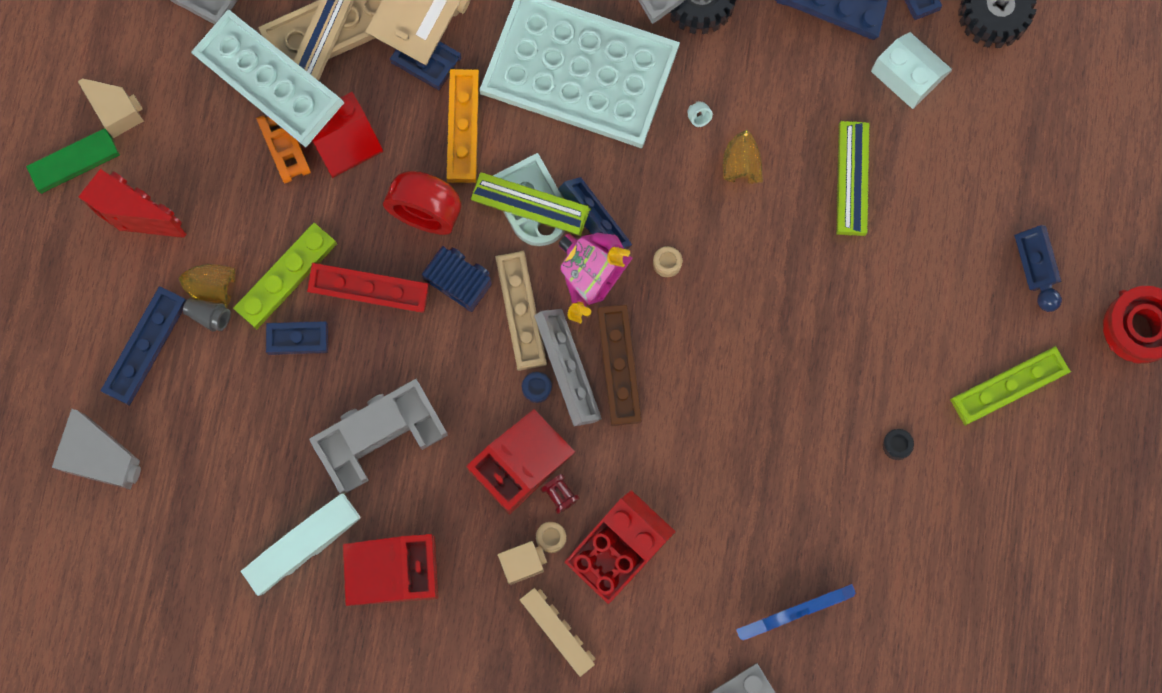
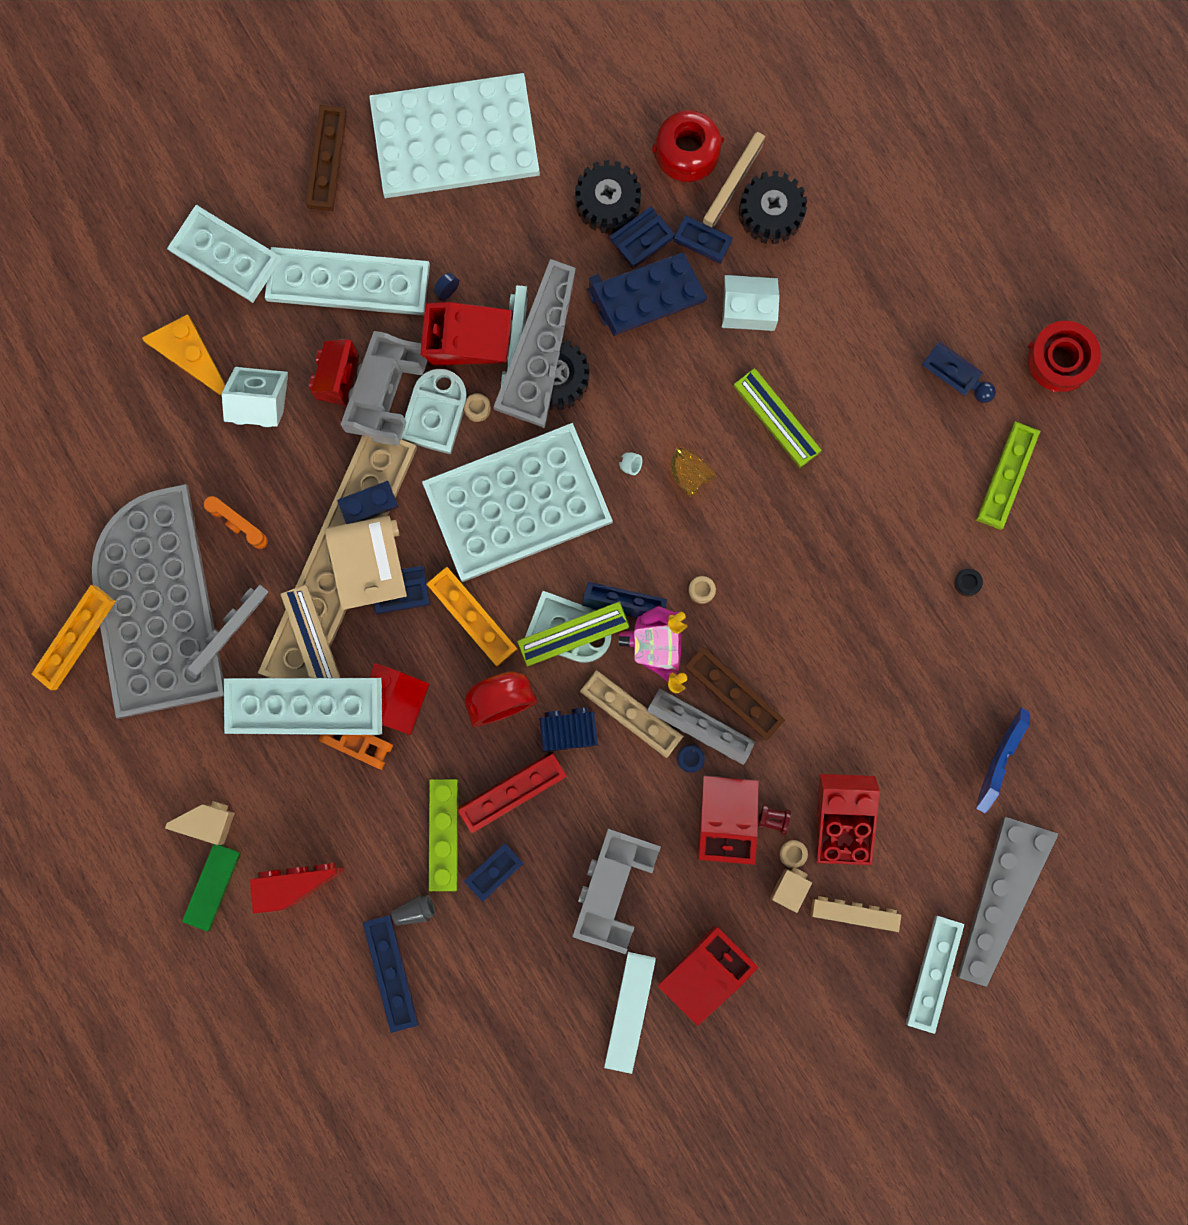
camera: 40 degrees left, 5 degrees up
light grey slope [52,409,141,490] -> none
clear yellow brick [179,264,235,308] -> none

